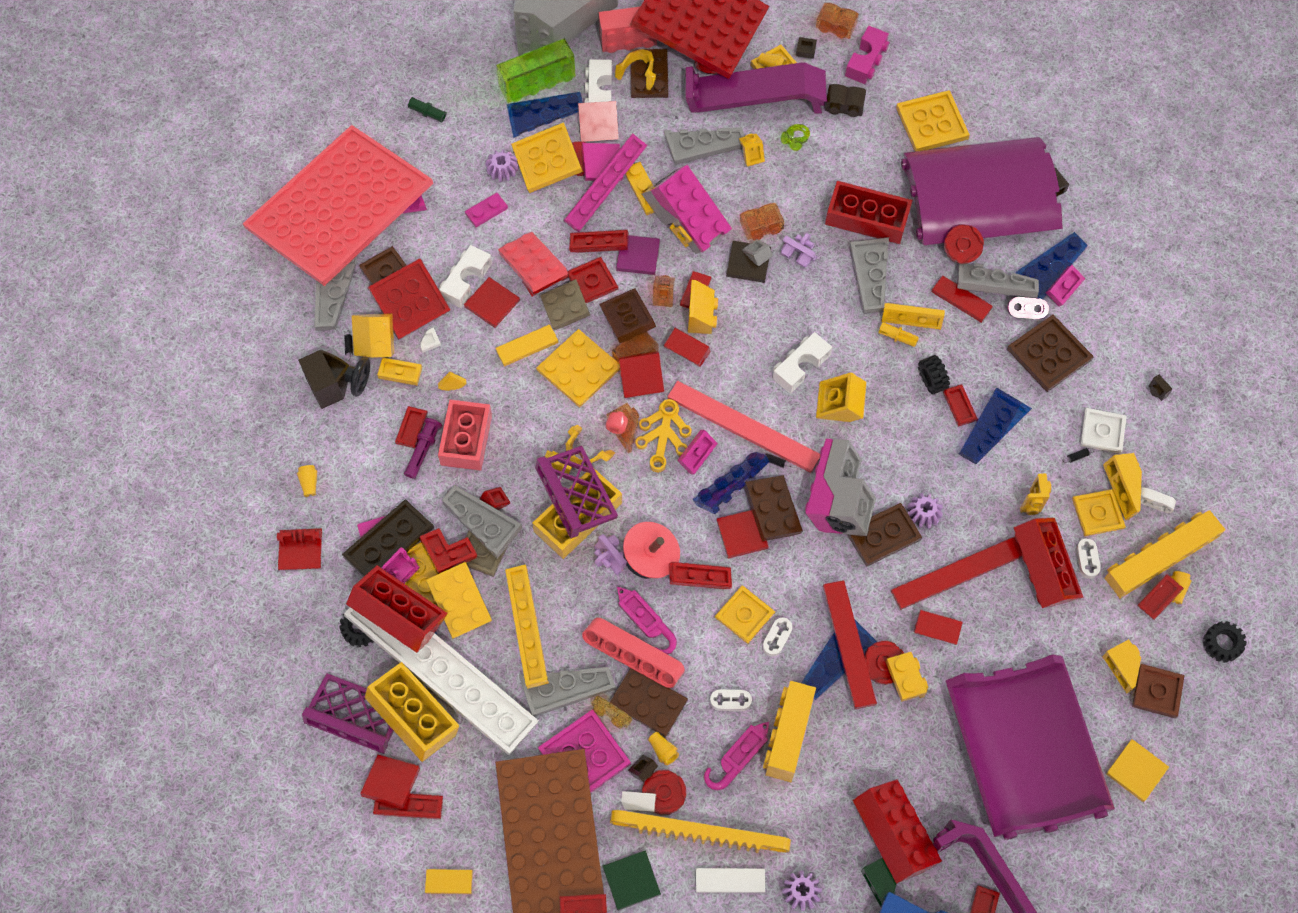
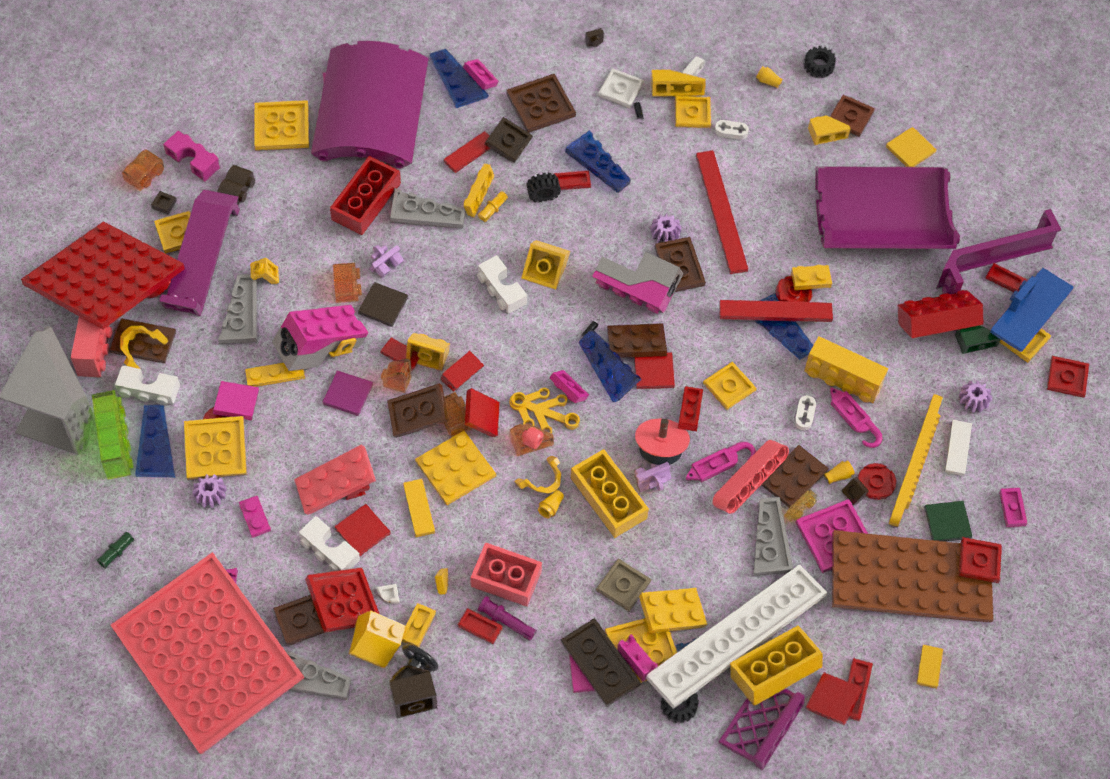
camera: 80 degrees left, 5 degrees down
red hinge [277,528,322,570] -> none
yellow cone [297,465,317,497] -> none
black piece [344,330,353,361] -> none
red slope [346,565,448,653] -> none
red plate [420,528,477,574] -> none
light grey wing [442,485,522,559] -> none
red slope [479,487,511,510] -> none
yellow plate [505,564,549,689] -> none
magenta fence [535,446,618,539] -> none
dark tan plate [540,279,591,330] -> none
dark pink tile [563,133,647,232] -> none
red tile [567,257,619,303] -> none
red tile [569,230,629,253] -> none
tile [578,101,619,142] -> none
white sticker [621,791,656,812] -> none
coral tile [668,381,821,473] -> none
light grey slope [742,239,772,266] -> none
yellow cone [758,52,788,67] -> none
white beam [763,618,792,657] -> none
clear neon green piece [781,124,810,151] -> none
red hinge [914,610,963,645] -> none
red tile [944,225,984,264] -> none
light grey wing [957,263,1039,298] -> none
plate [1007,297,1049,319] -> none
red slope [1013,518,1084,608] -> none
yellow bracket [1020,473,1051,515] -> none
yellow brick [1104,510,1226,599] -> none
red tile [1137,574,1184,620] -> none
none -> dark brown tile [484,116,533,163]

